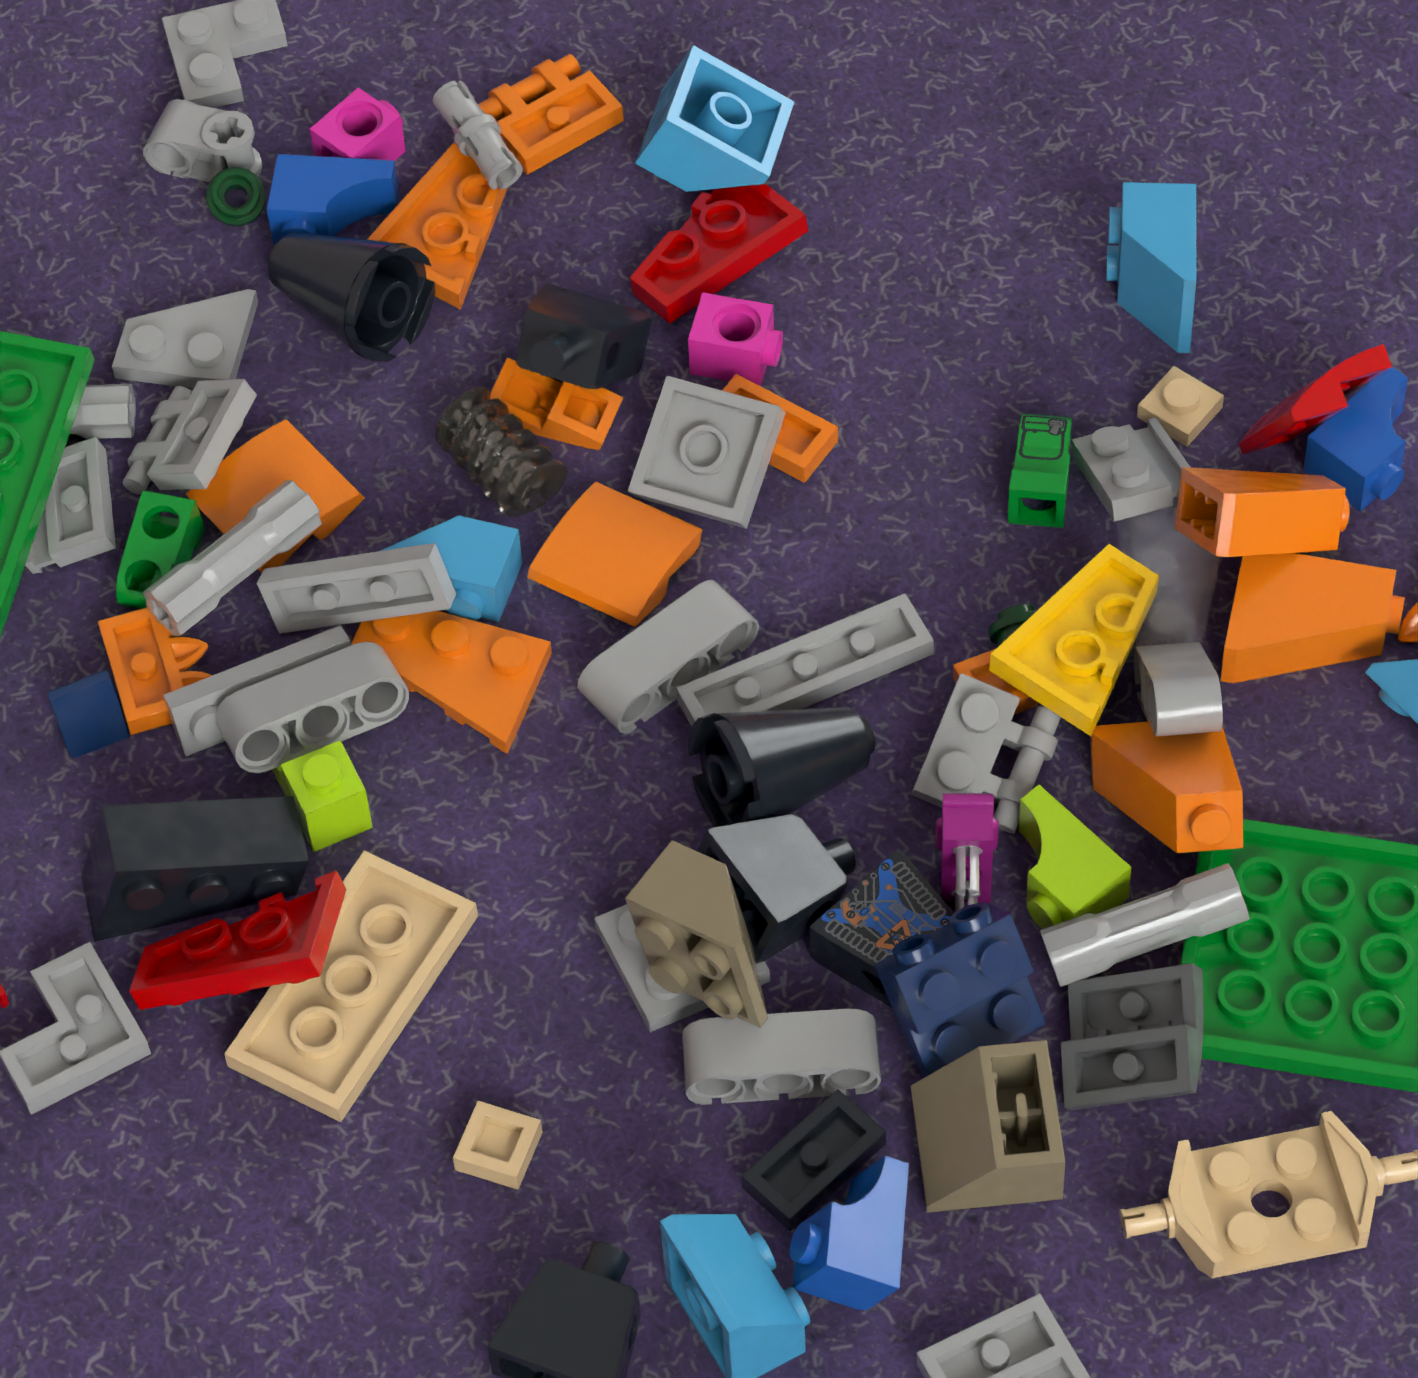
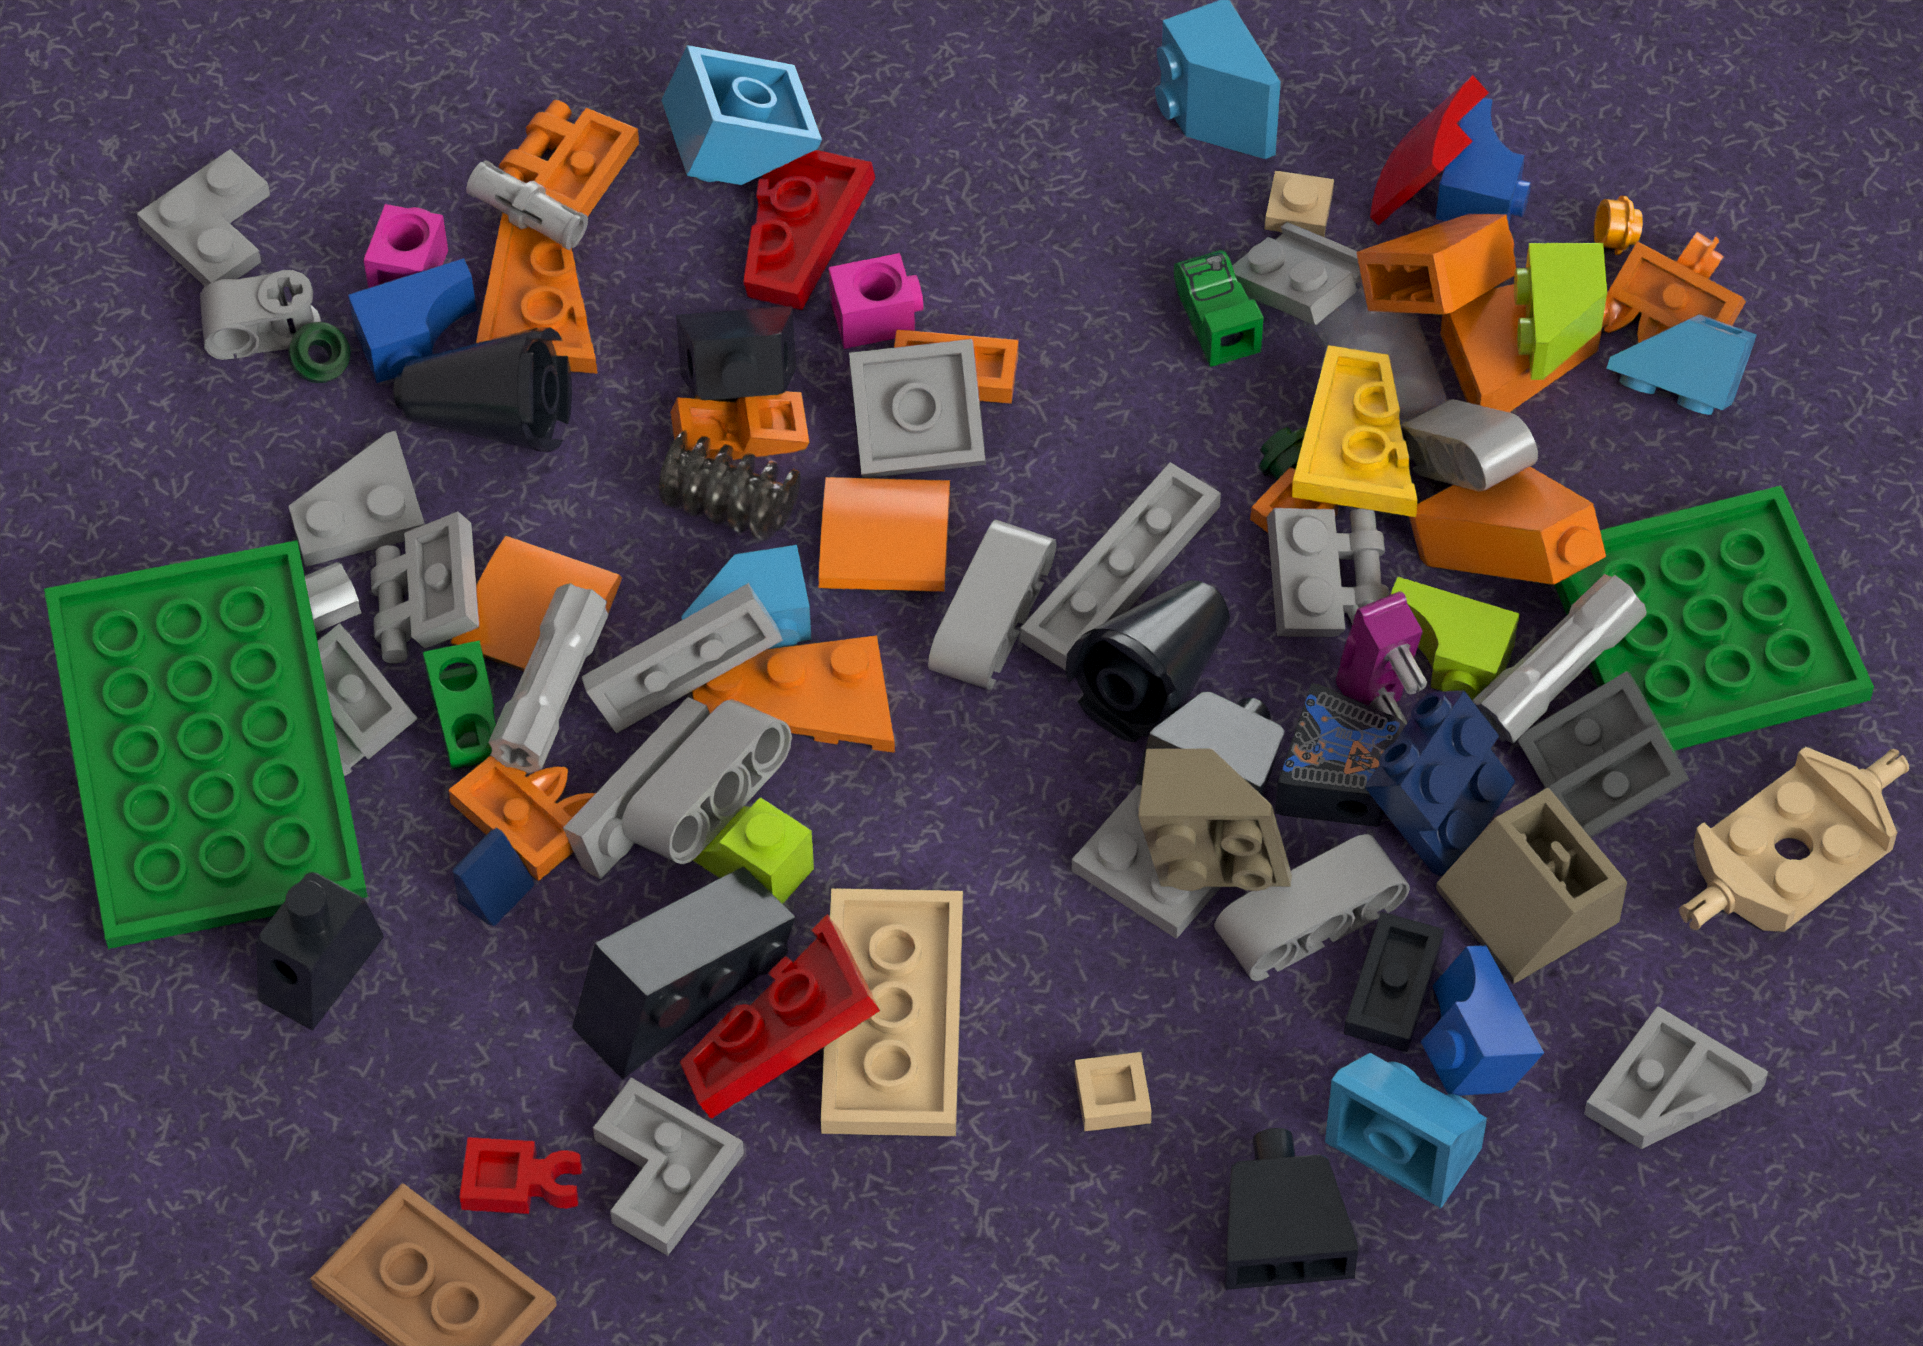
camera: 30 degrees left, 0 degrees up
none -> lime slope [1514,243,1607,380]

